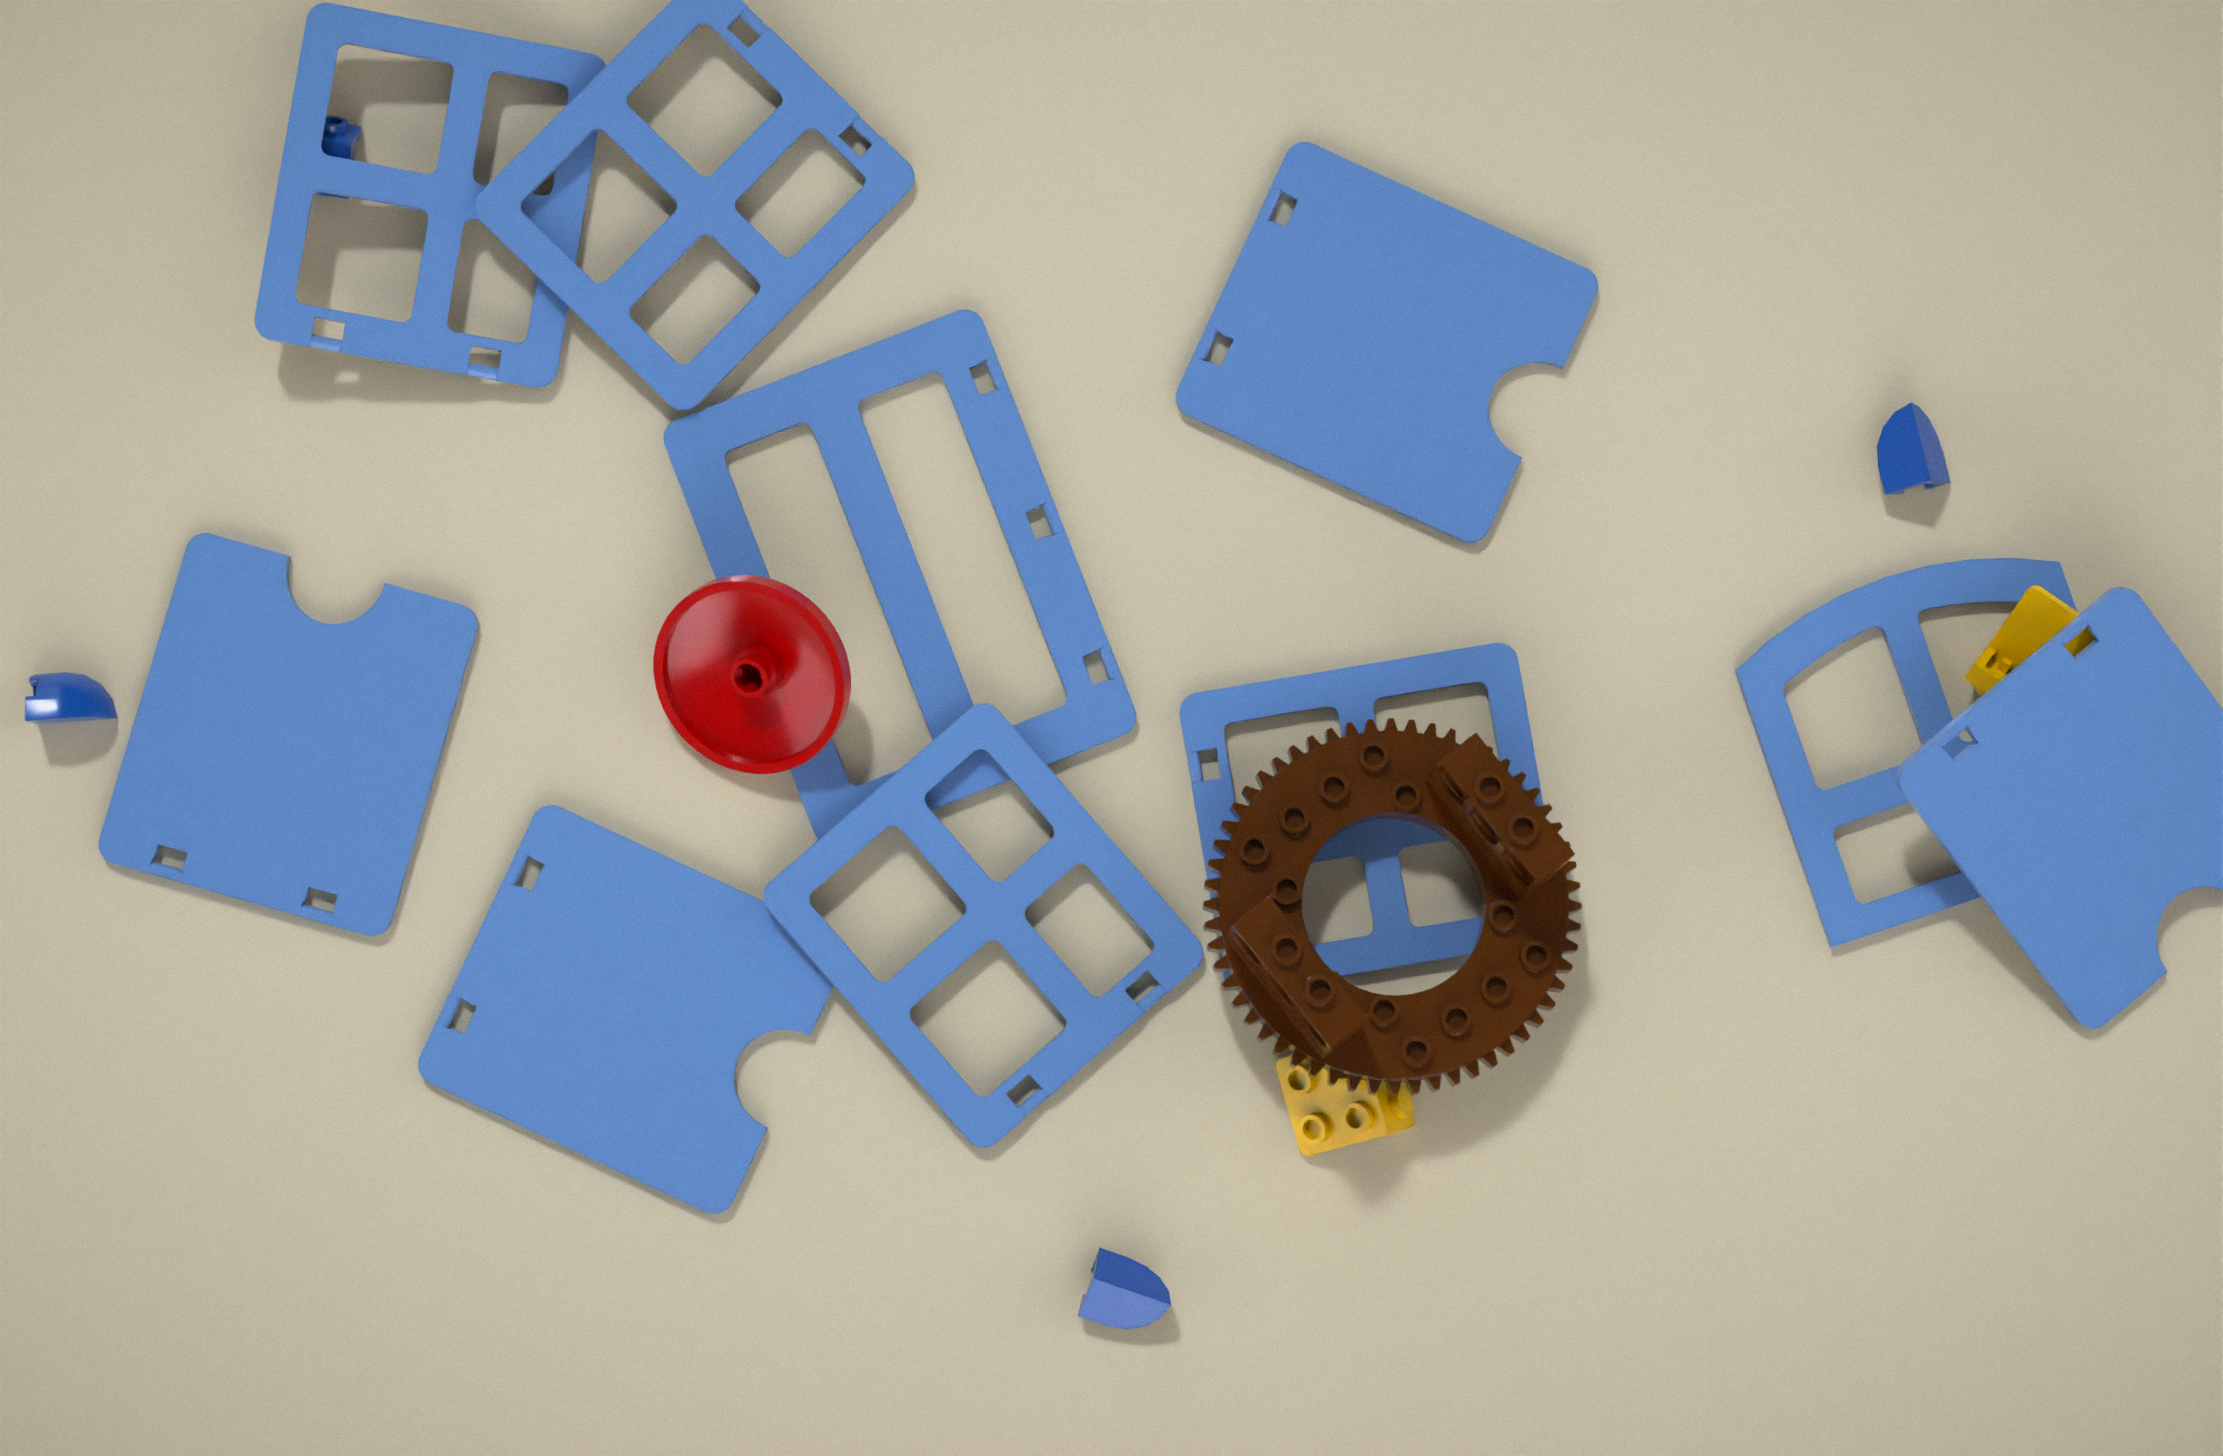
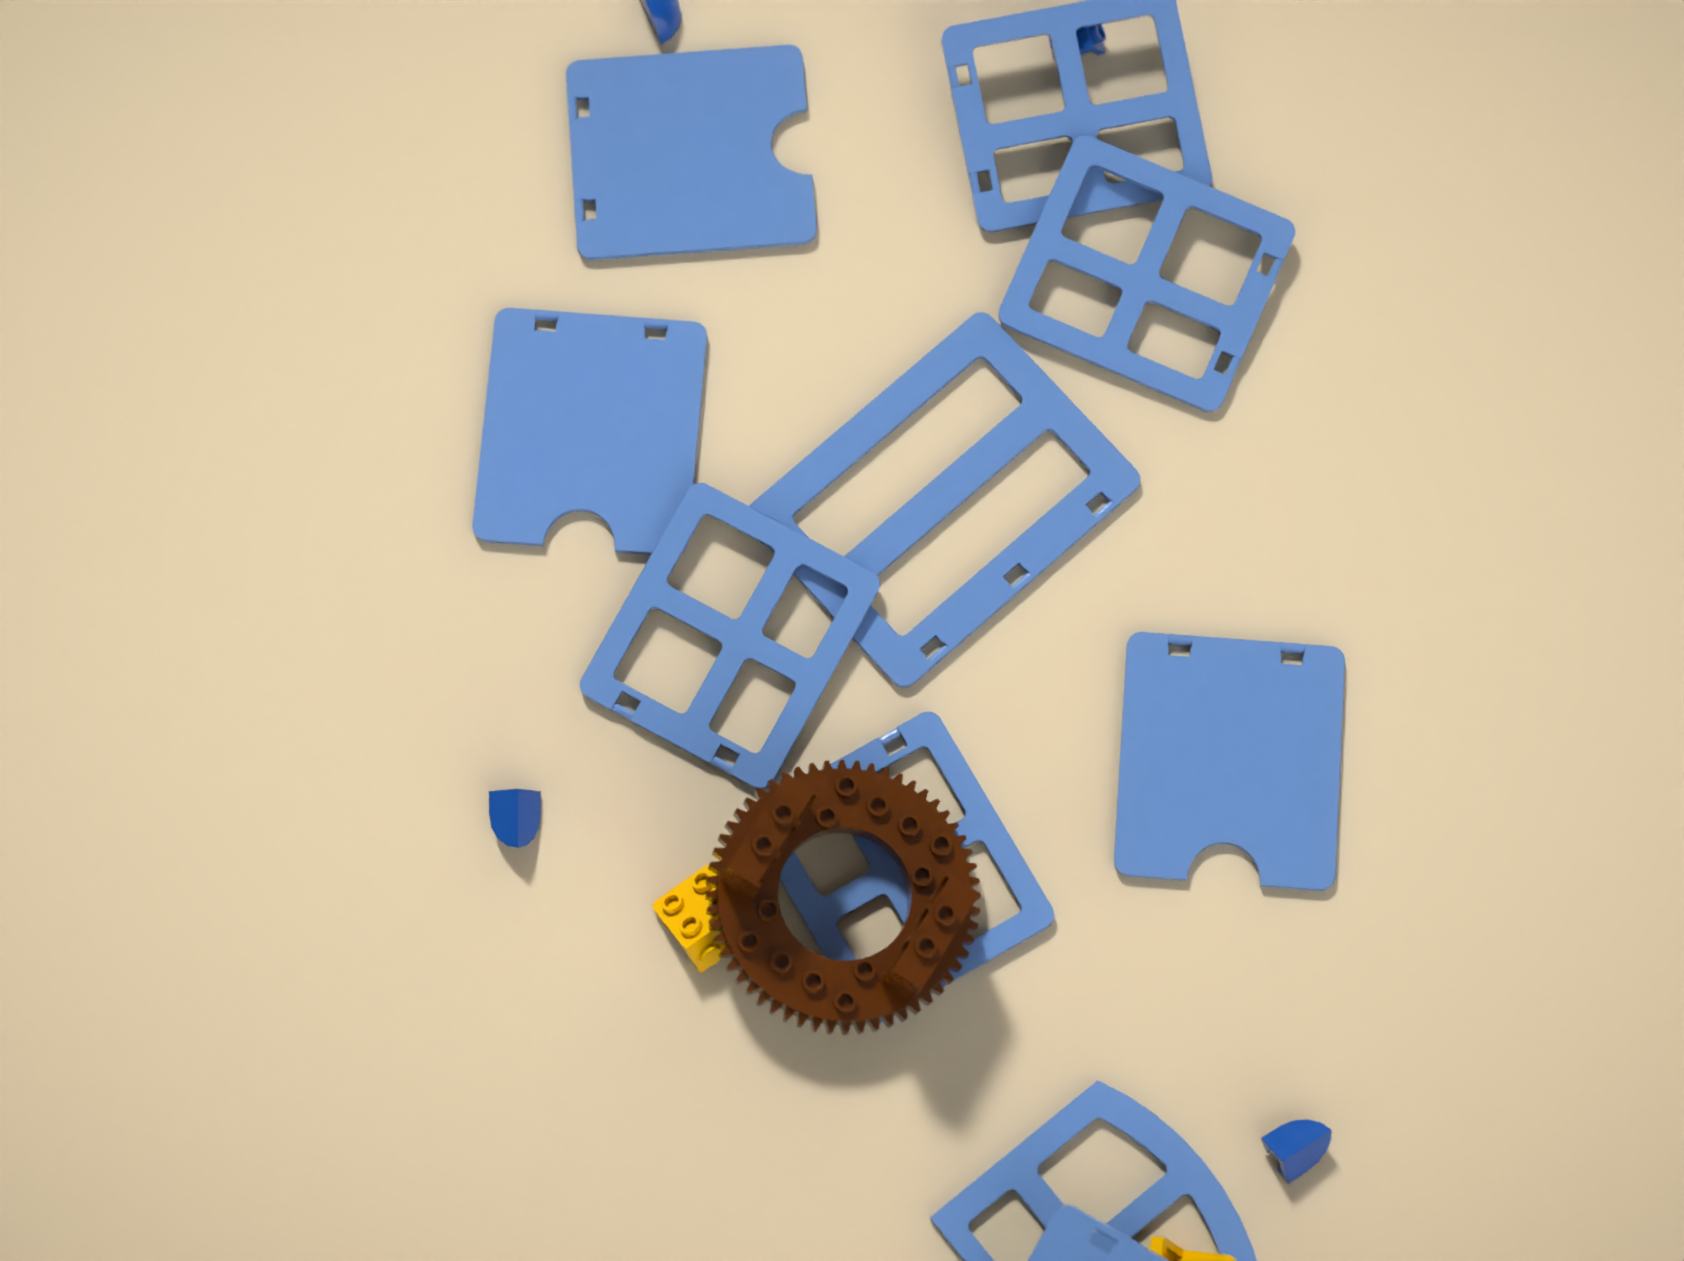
camera: 70 degrees right, 10 degrees down
red dish [653,575,851,774] -> none

